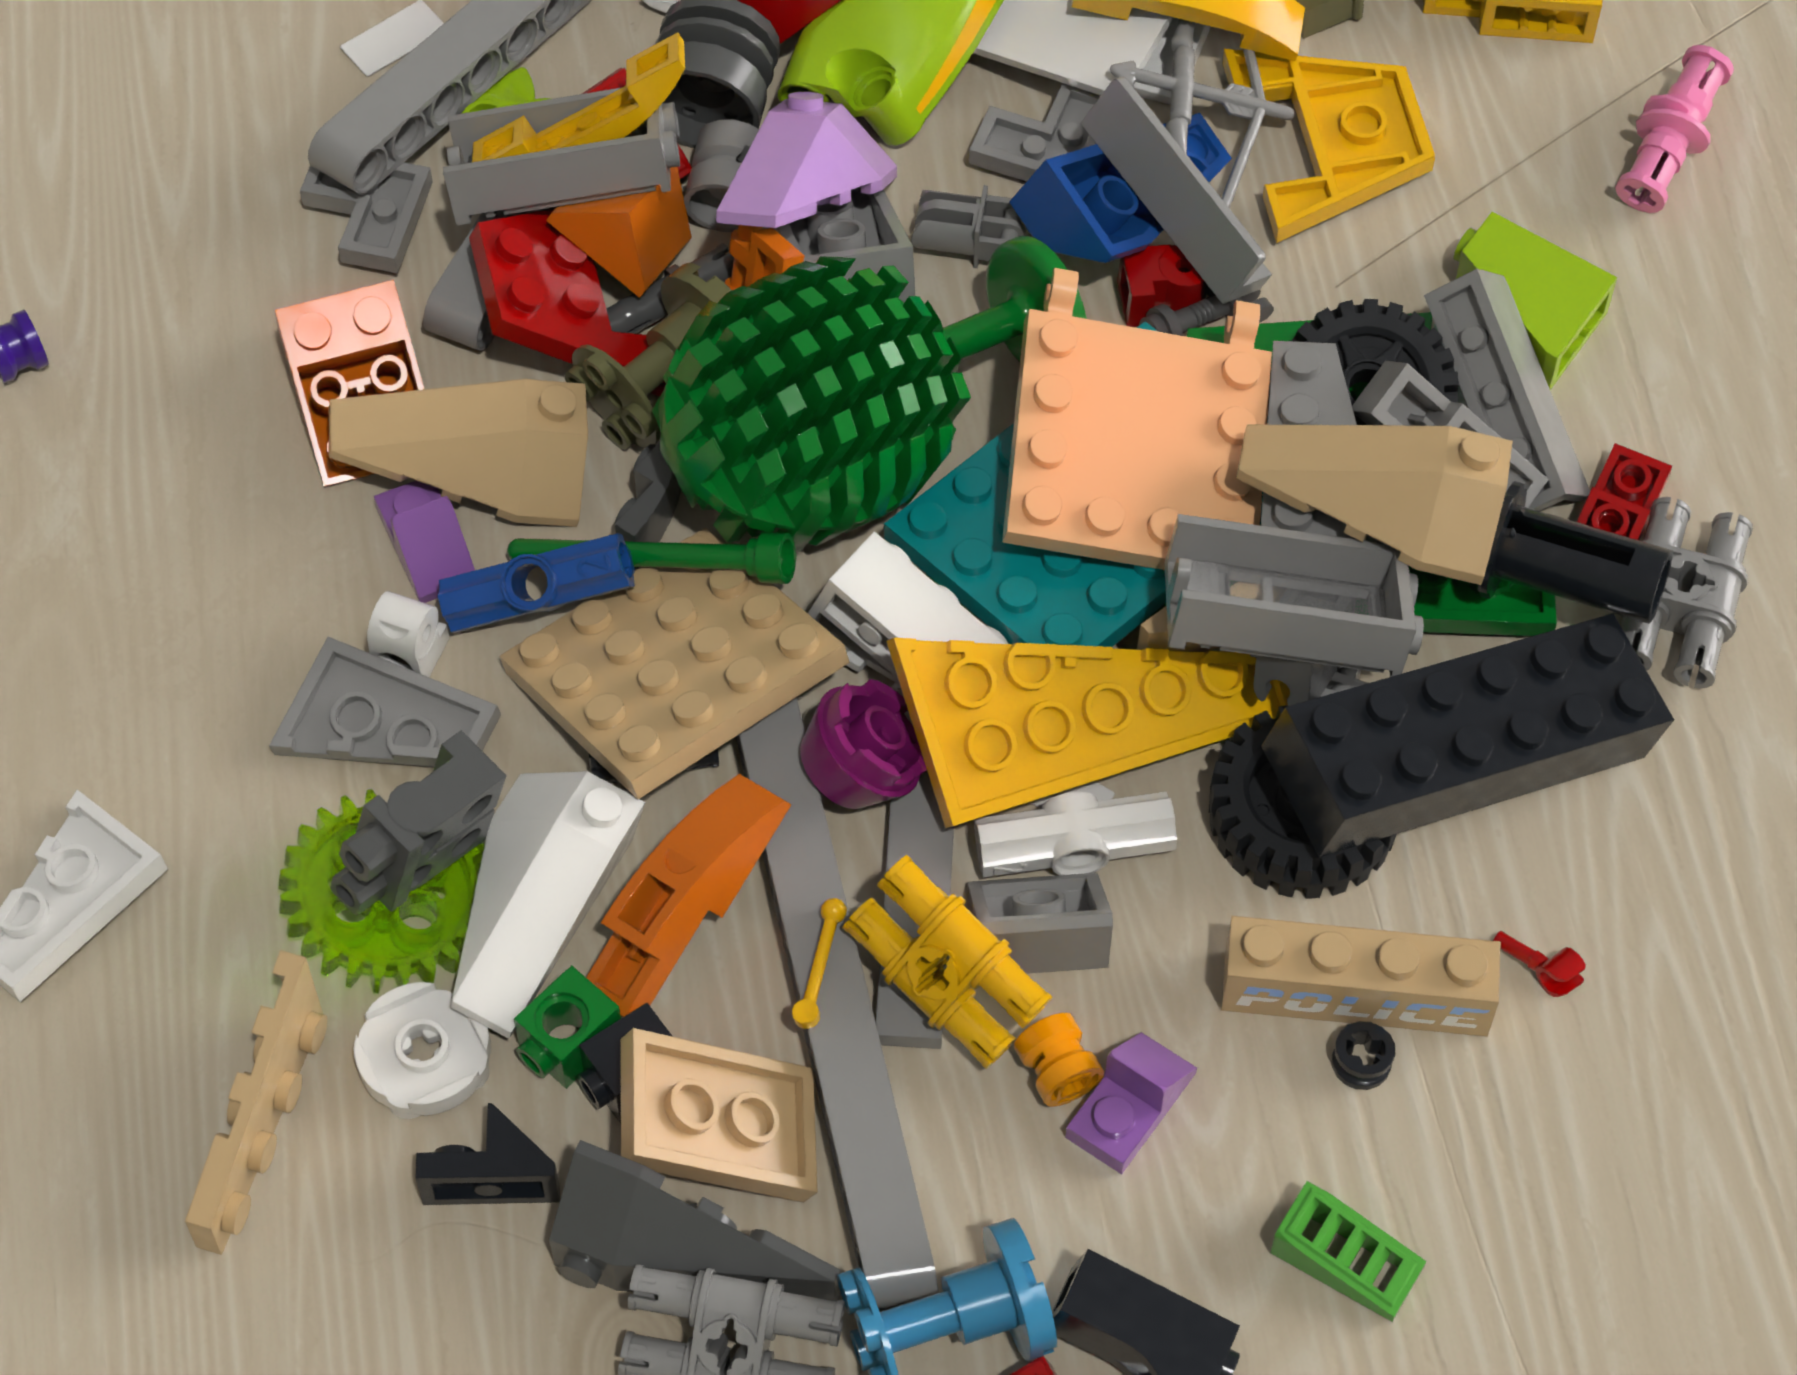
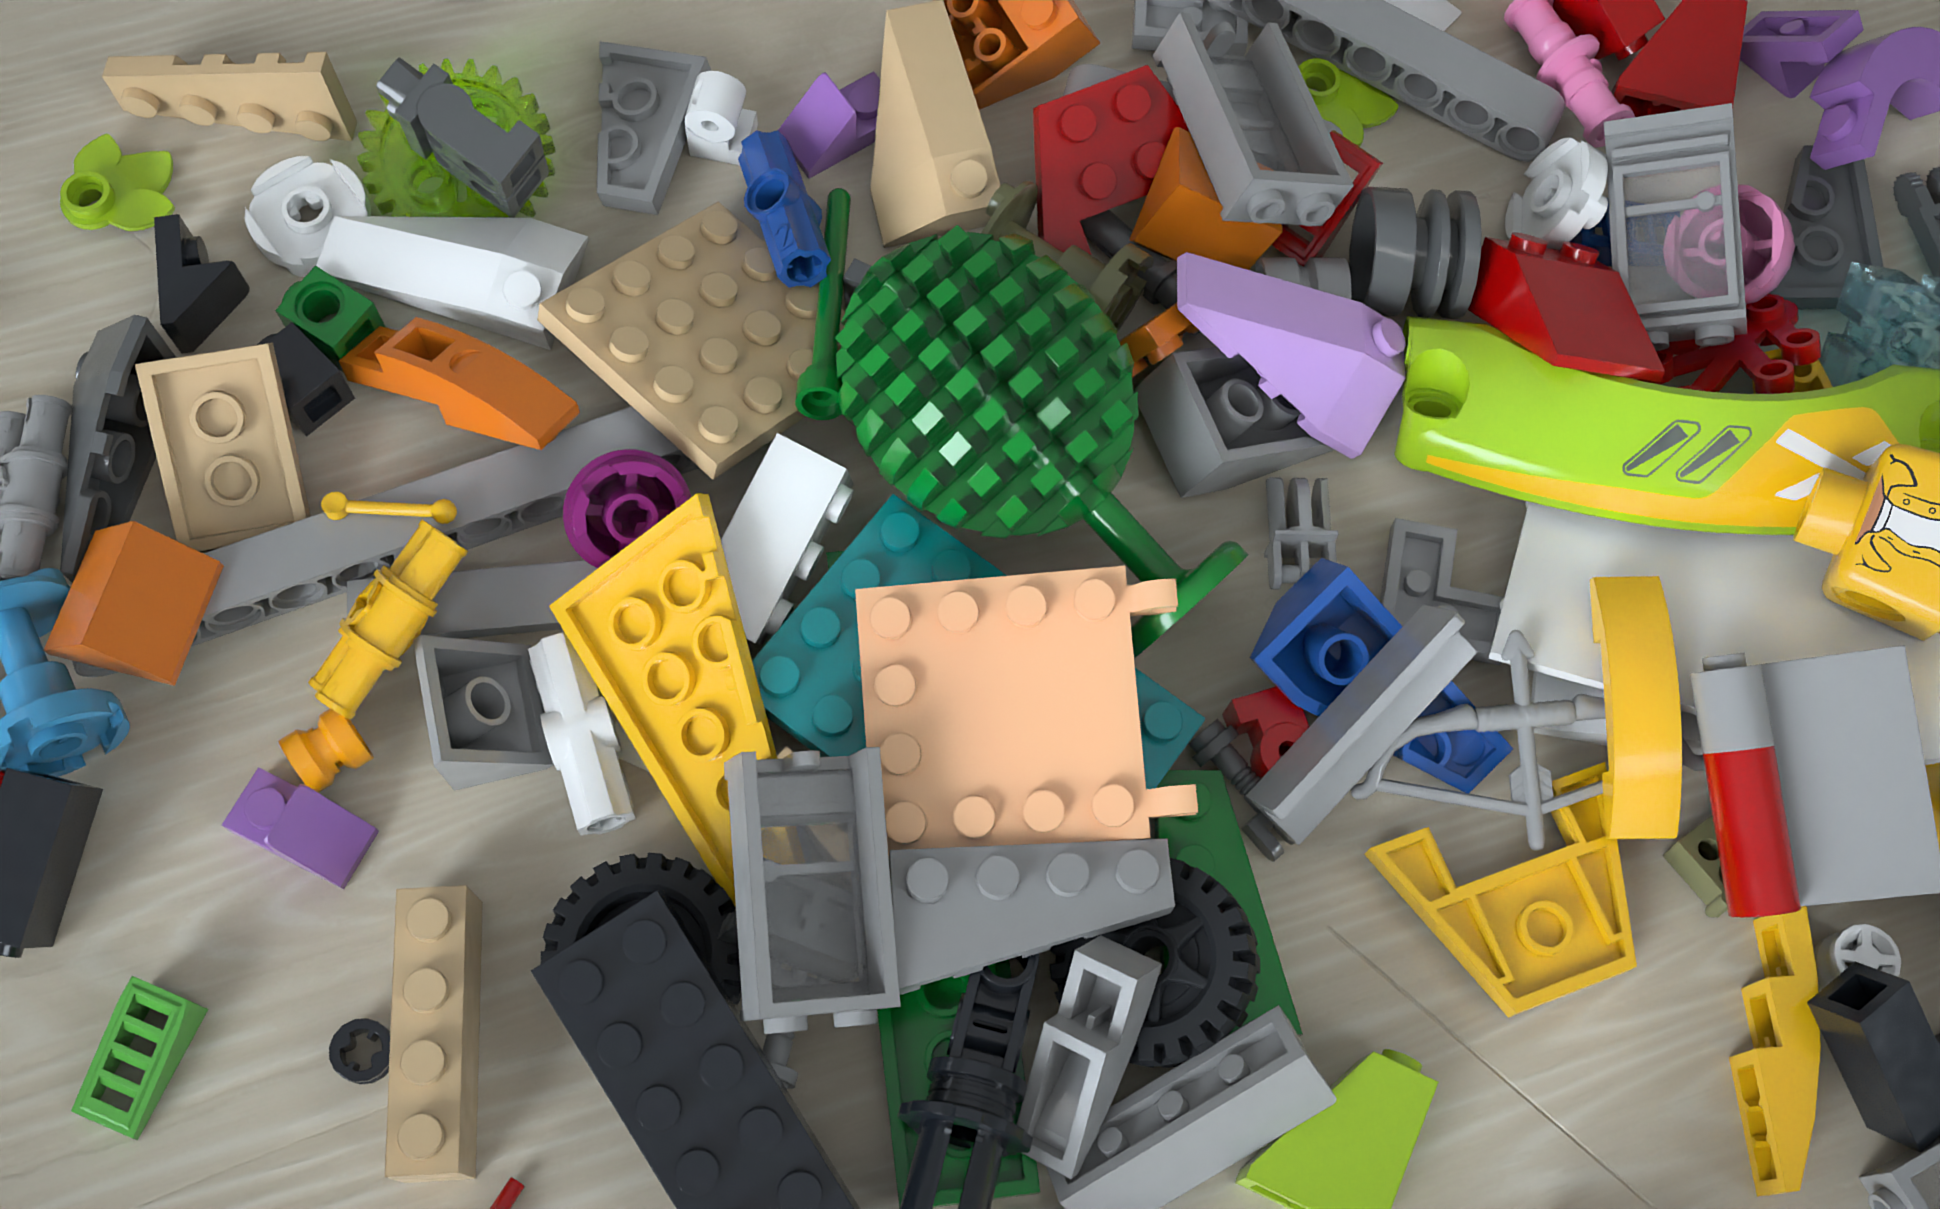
camera: 75 degrees right, 10 degrees up
yellow slope [472,32,685,162] -> none
tan wedge [1236,424,1513,585] -> none
none -> orange slope [43,521,224,686]
none -> lime plate [60,133,175,231]

